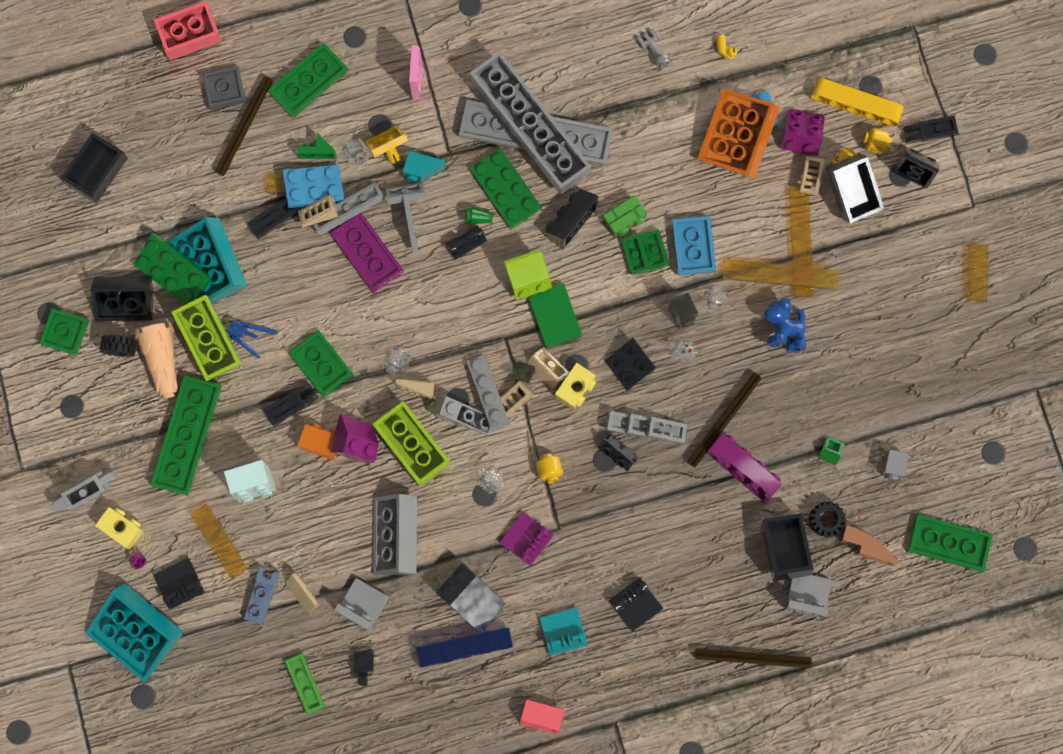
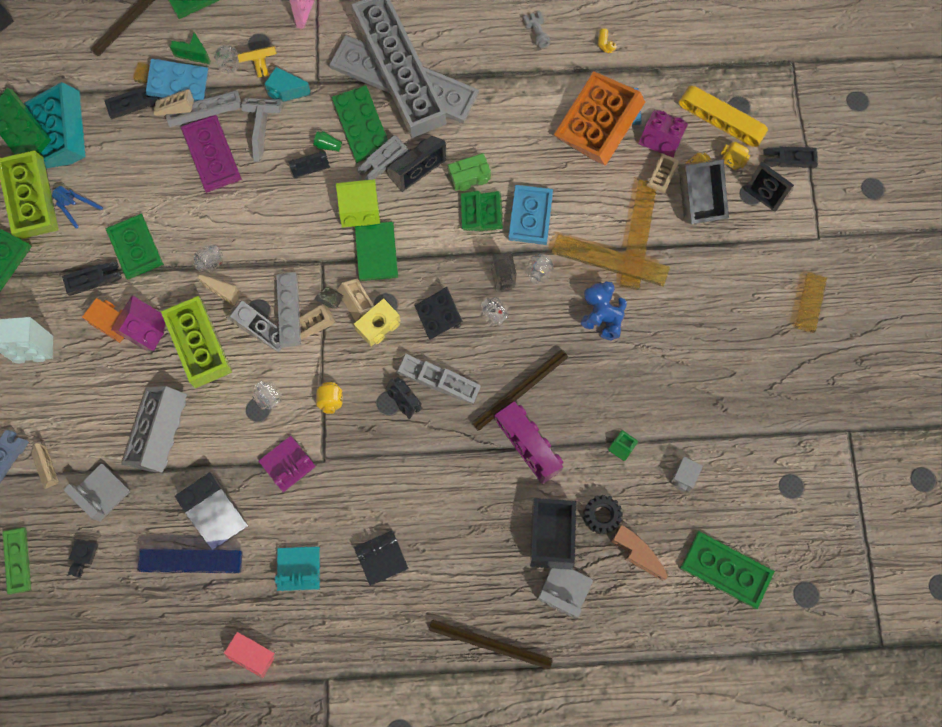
camera: 10 degrees right, 5 degrees down
none -> light grey hinge [357,135,408,180]

